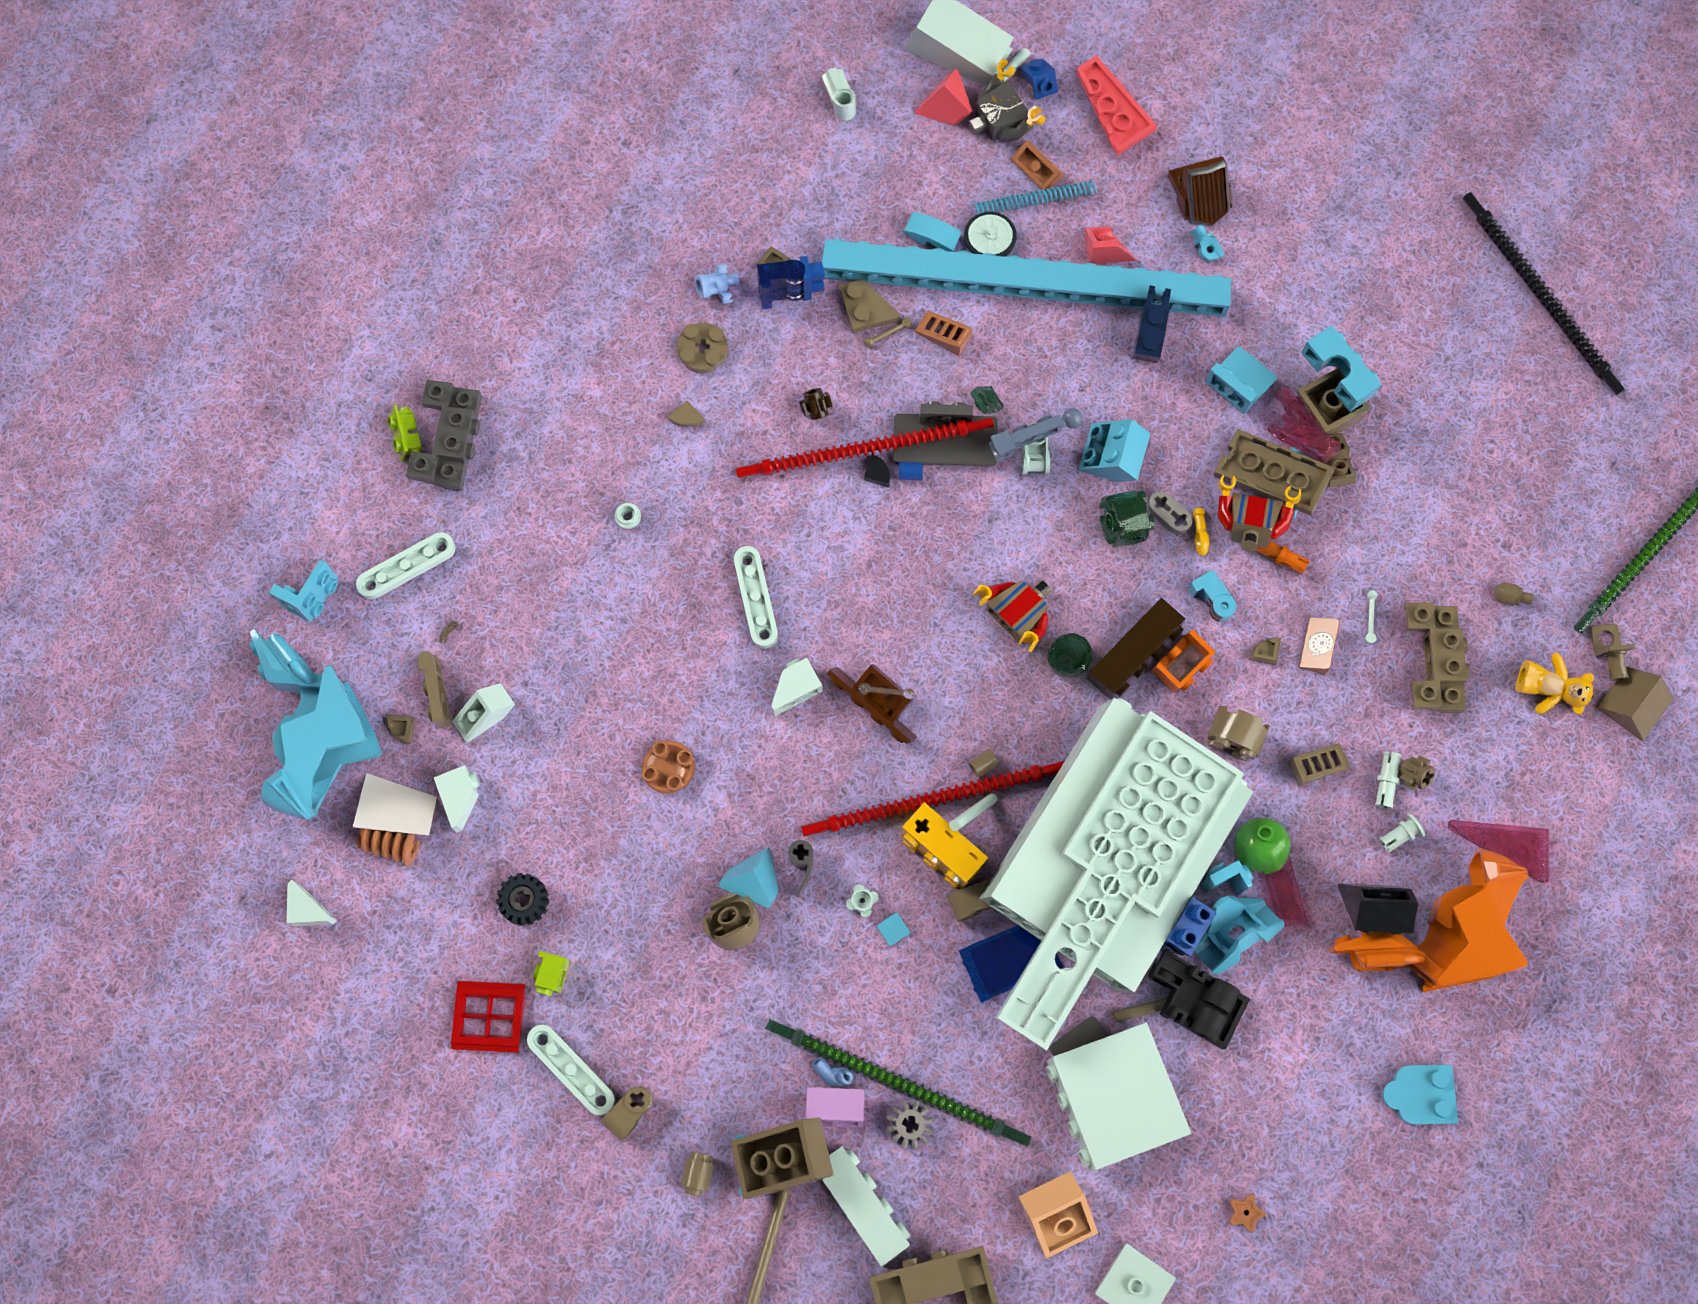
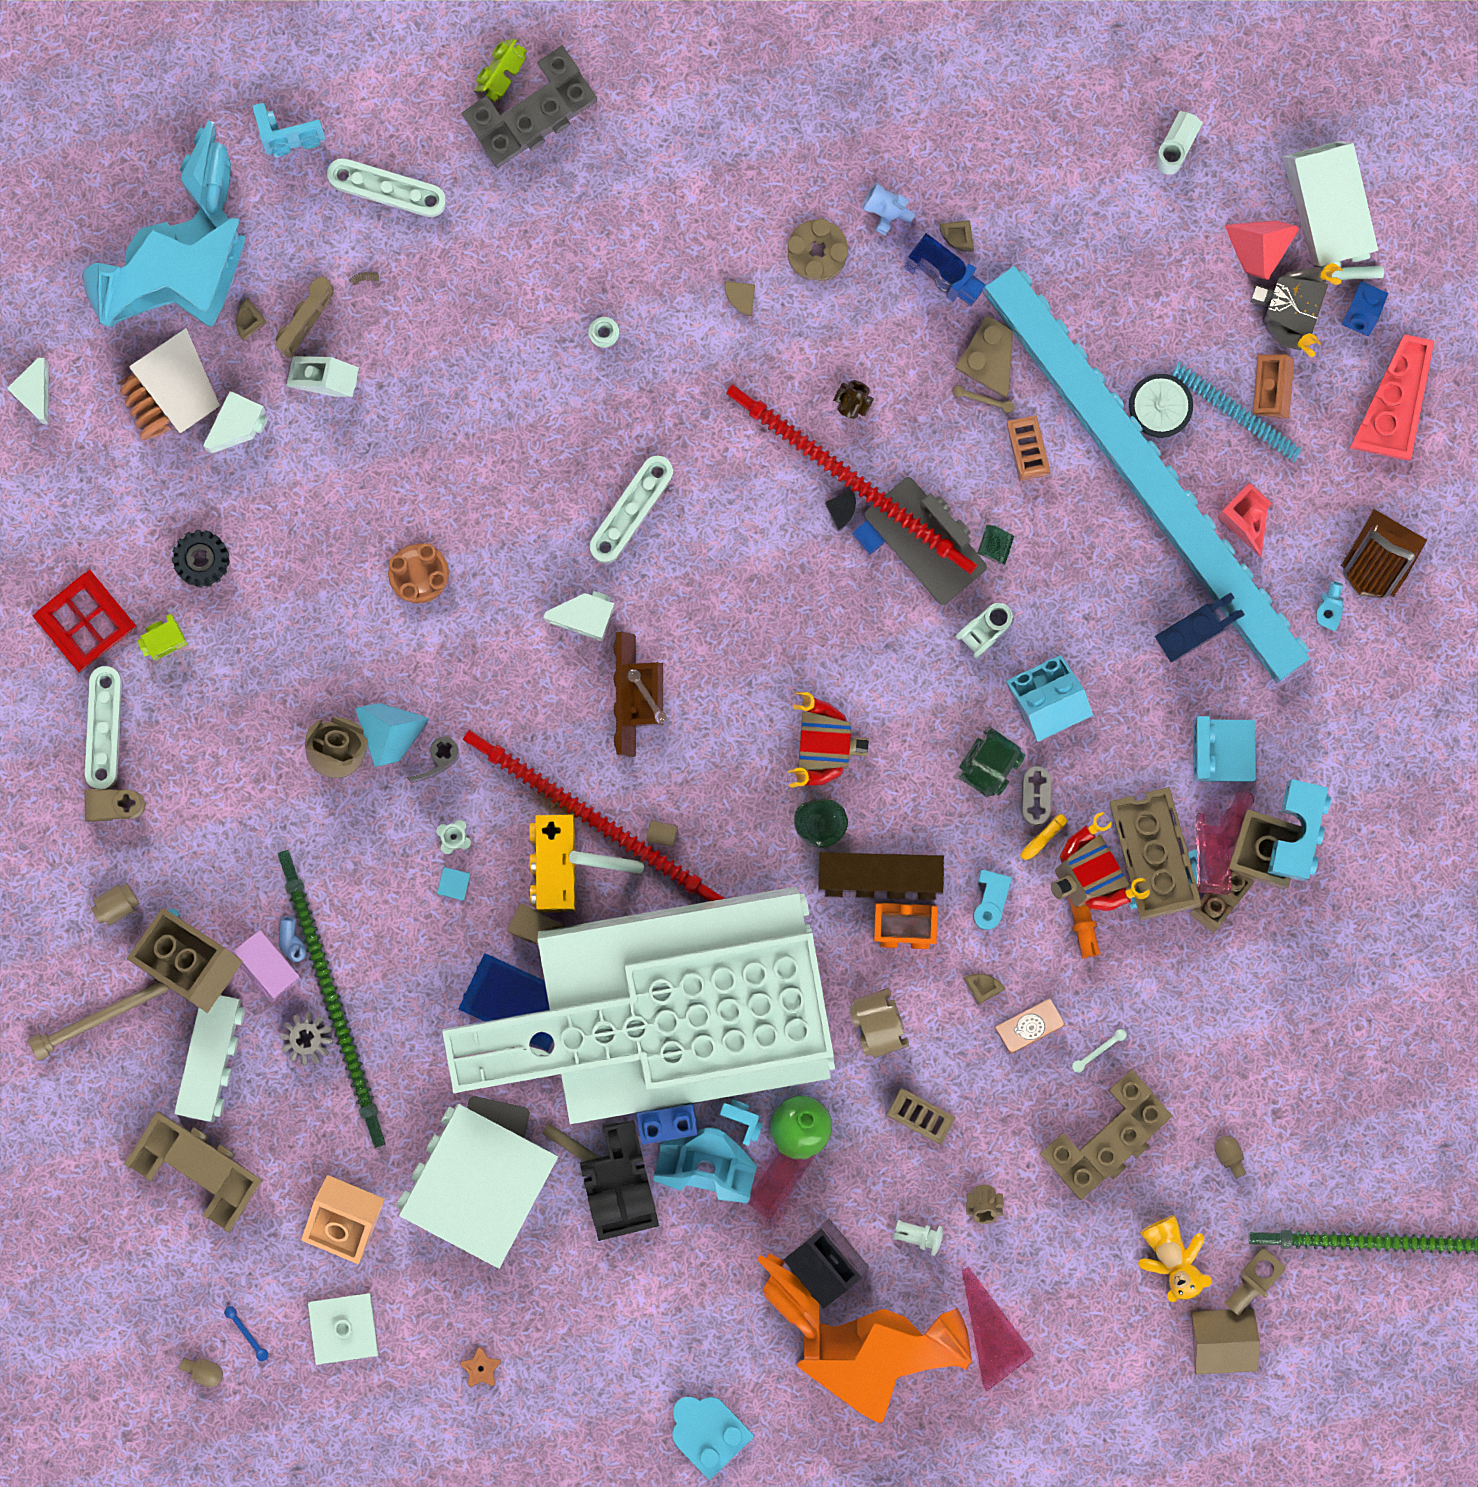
camera: 40 degrees right, 10 degrees up
medium azure slope [903,212,962,252] -> none
sand blue plate [989,408,1083,462] -> none
light aqua pin [1375,752,1402,809] -> none

